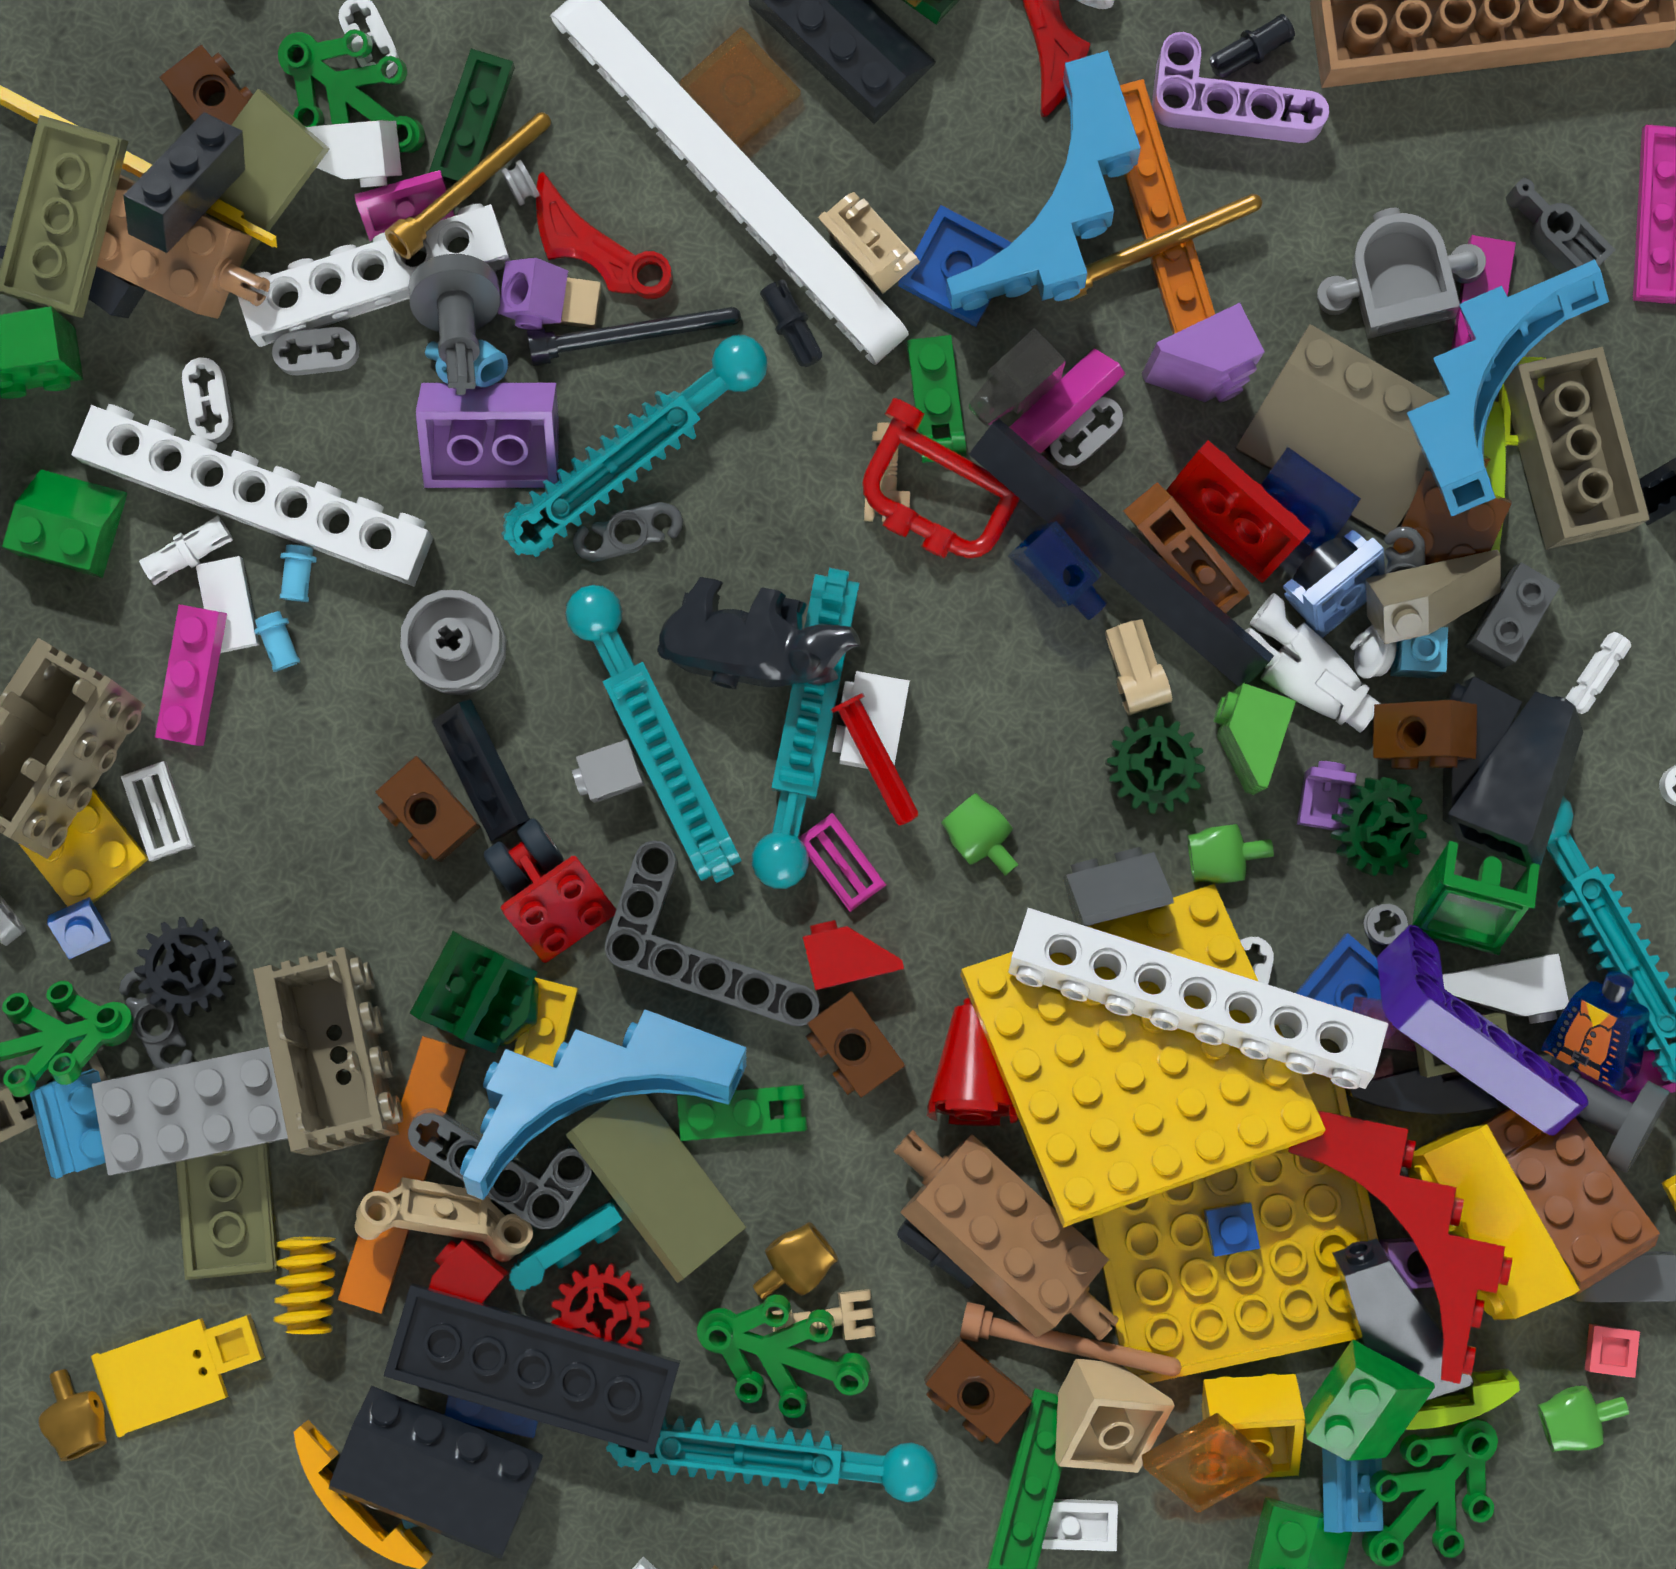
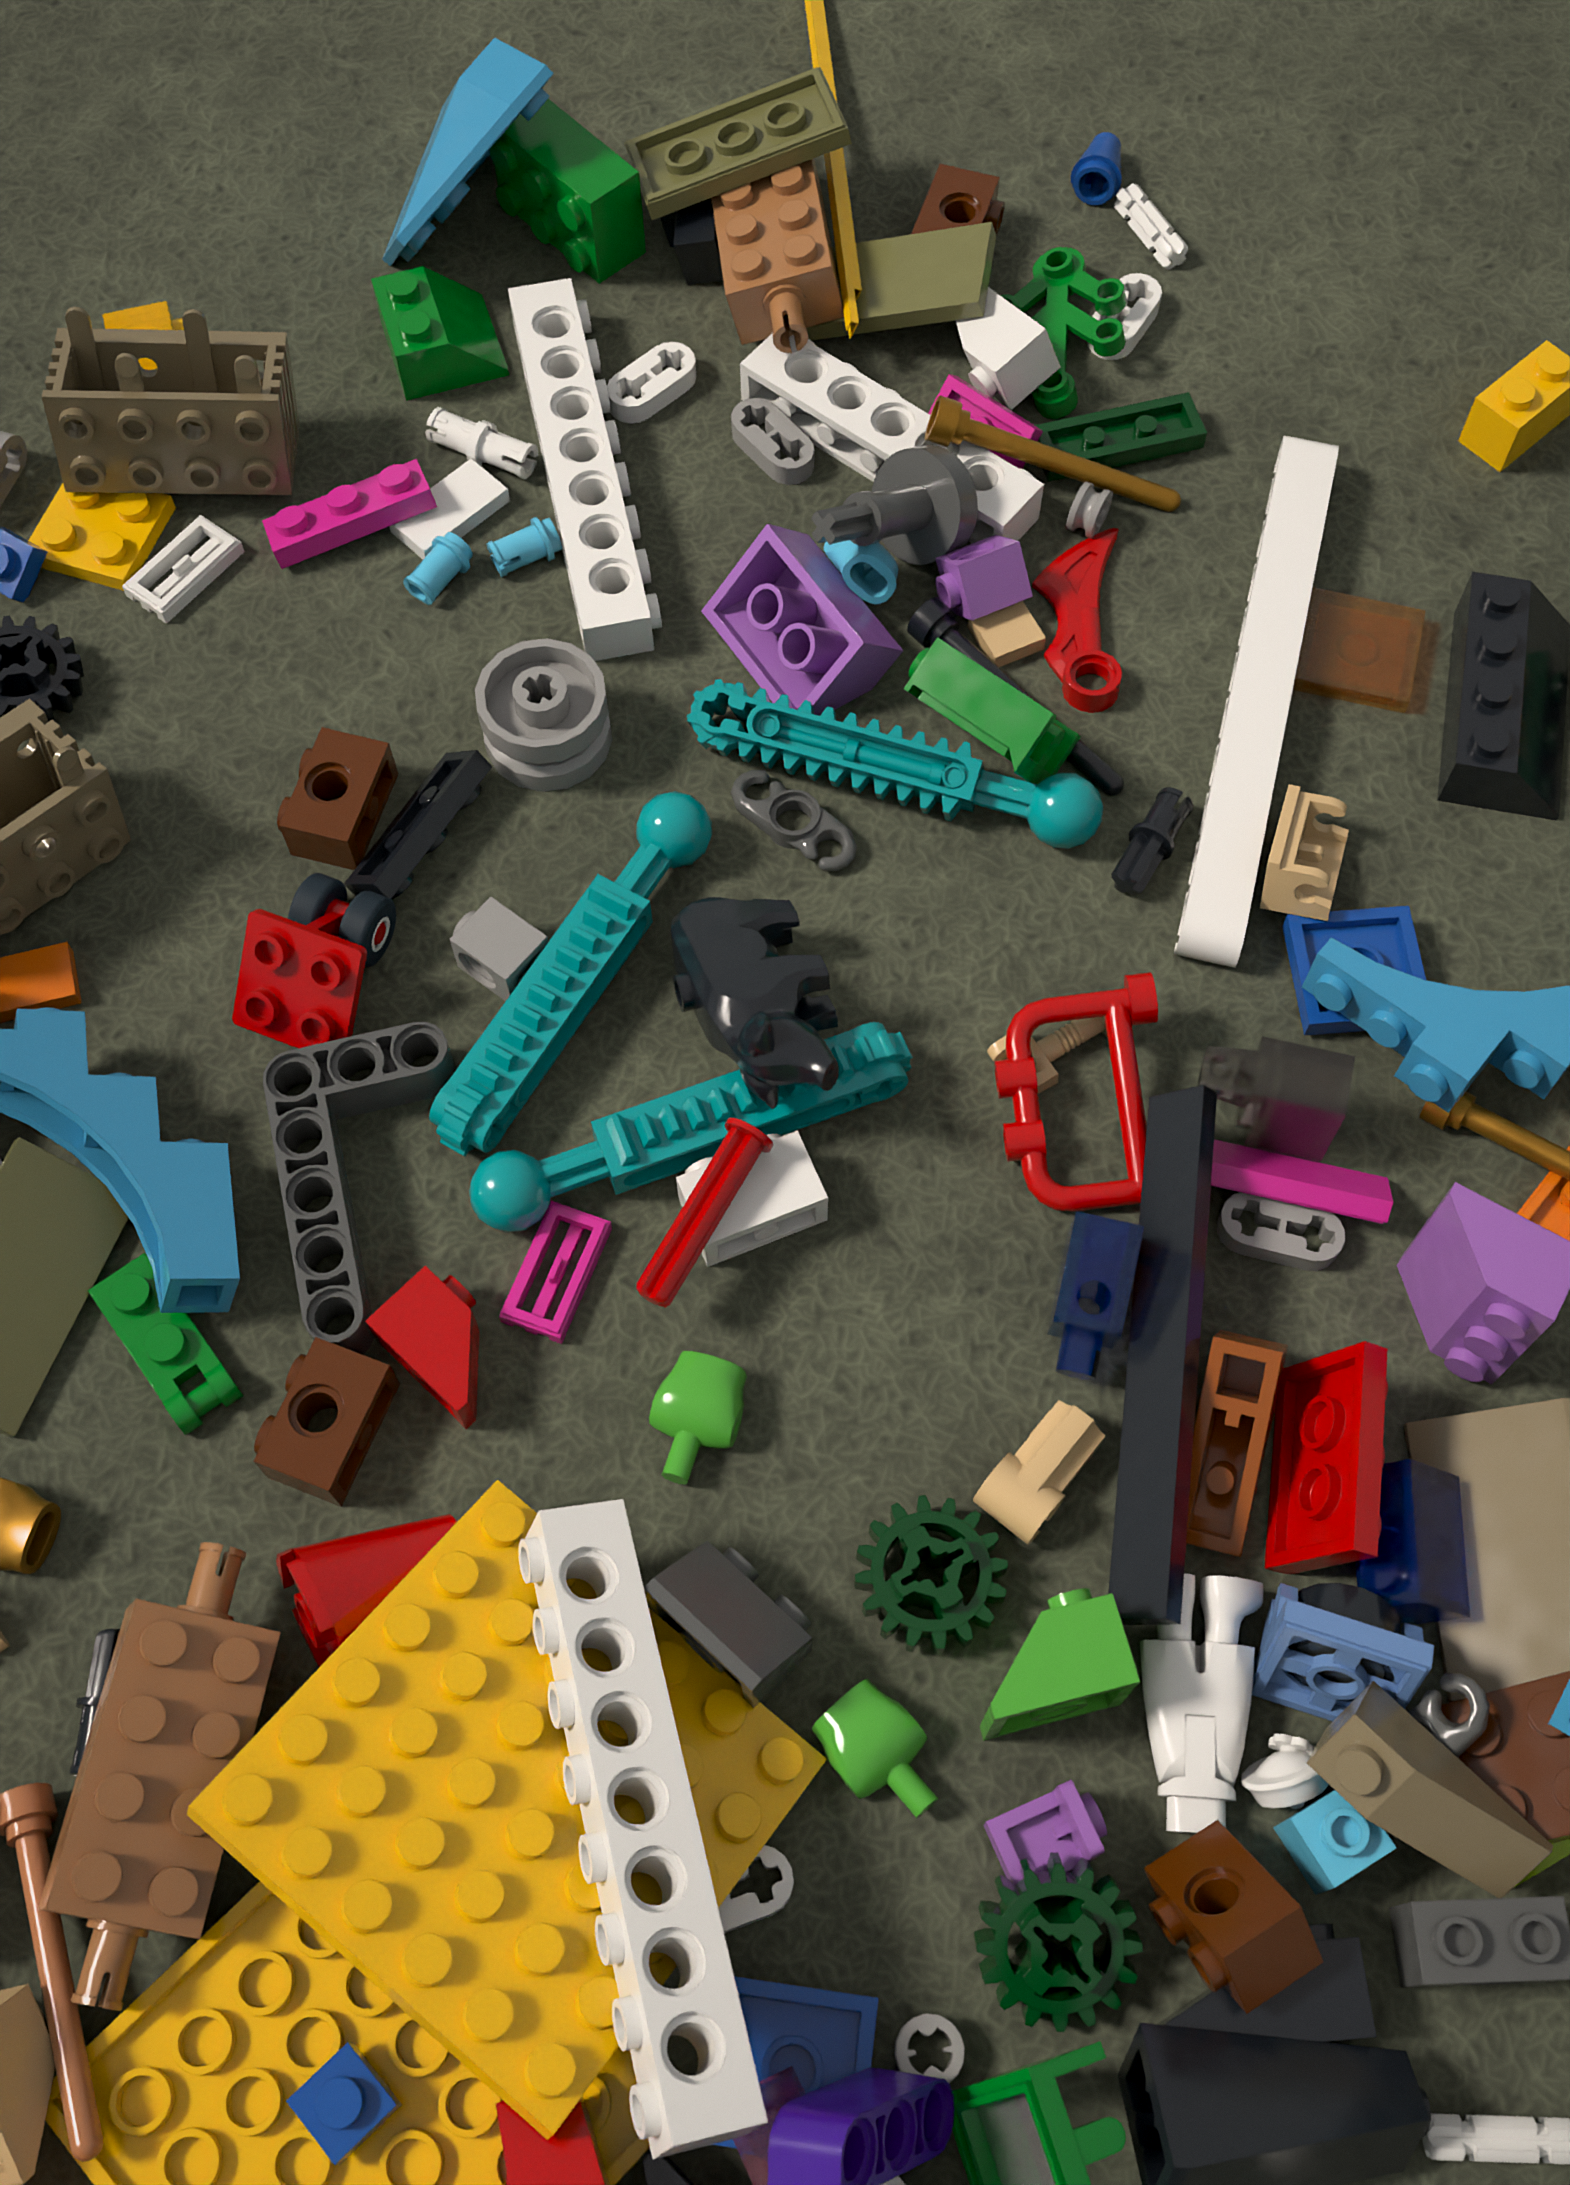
camera: 60 degrees right, 20 degrees down
black brick [123,112,245,253] -> none
dark green piece [410,931,539,1053] -> none
yellow plate [514,977,579,1067] -> none
green plate [907,335,967,463] -> none
none -> green window [904,637,1081,785]

